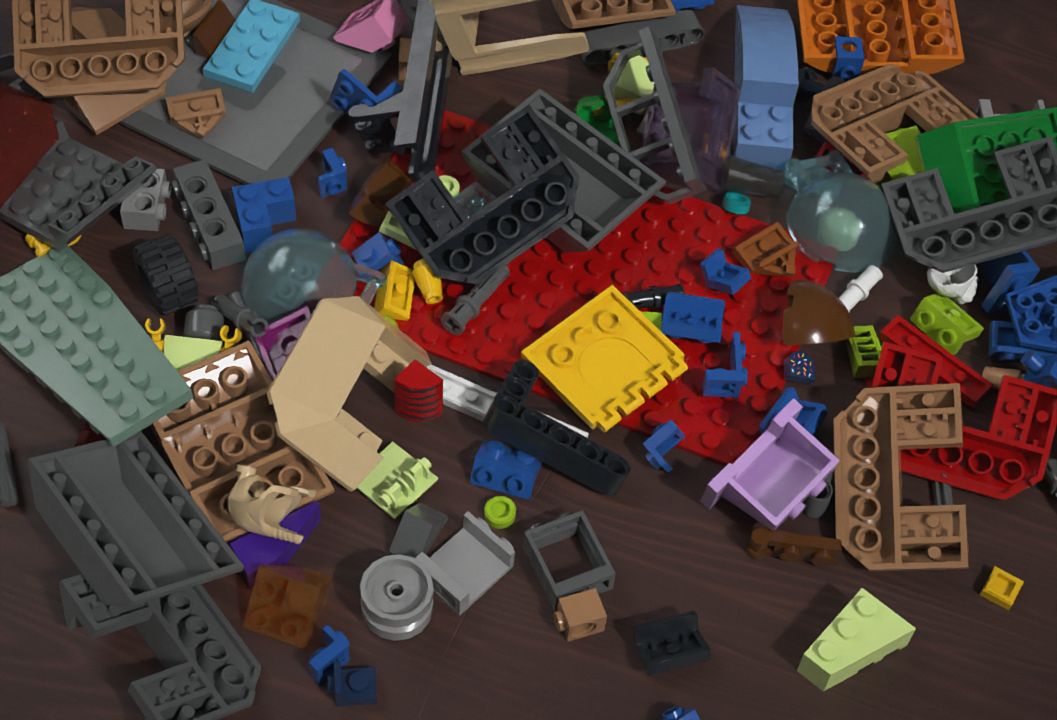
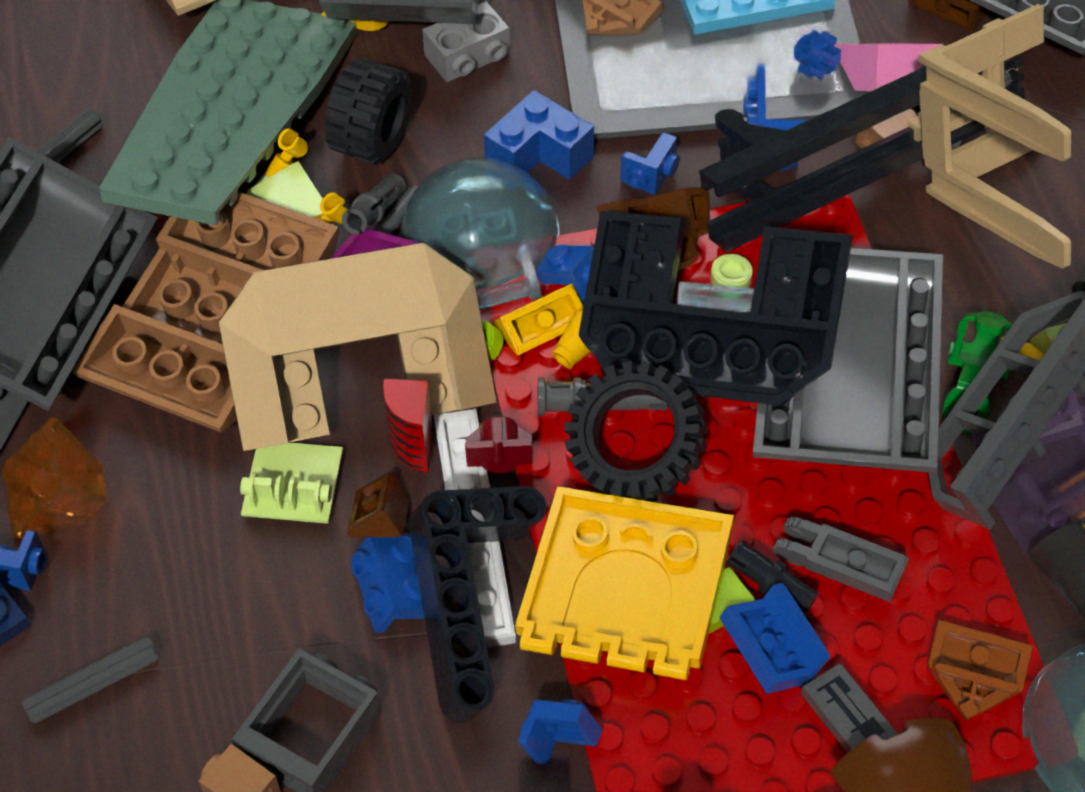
camera: 60 degrees right, 0 degrees up
dark grey brick [171,159,246,270] -> none
dark grey head [183,304,224,341] -> none
tan piece [228,464,316,544] -> none
dark purple slope [230,501,321,589] -> none
light grey wheel [360,554,434,641] -> none
dark grey slope [389,503,449,558] -> none
light grey panel [415,511,515,616] -> none
lime tile [484,496,516,529] -> none
blue bracket [701,248,751,295] -> none
blue bracket [702,332,748,398] -> none
teal tile [721,192,751,214] -> none
none -> dark grey axle [22,637,158,723]
none -> reddish brown slope [346,472,410,537]
none -> dark red piece [465,416,533,473]
none -> black tyre [564,361,708,502]
none -> dark grey hinge [772,516,909,603]
none -> blue gear [794,30,841,79]
none -> dark grey tile [801,663,898,753]

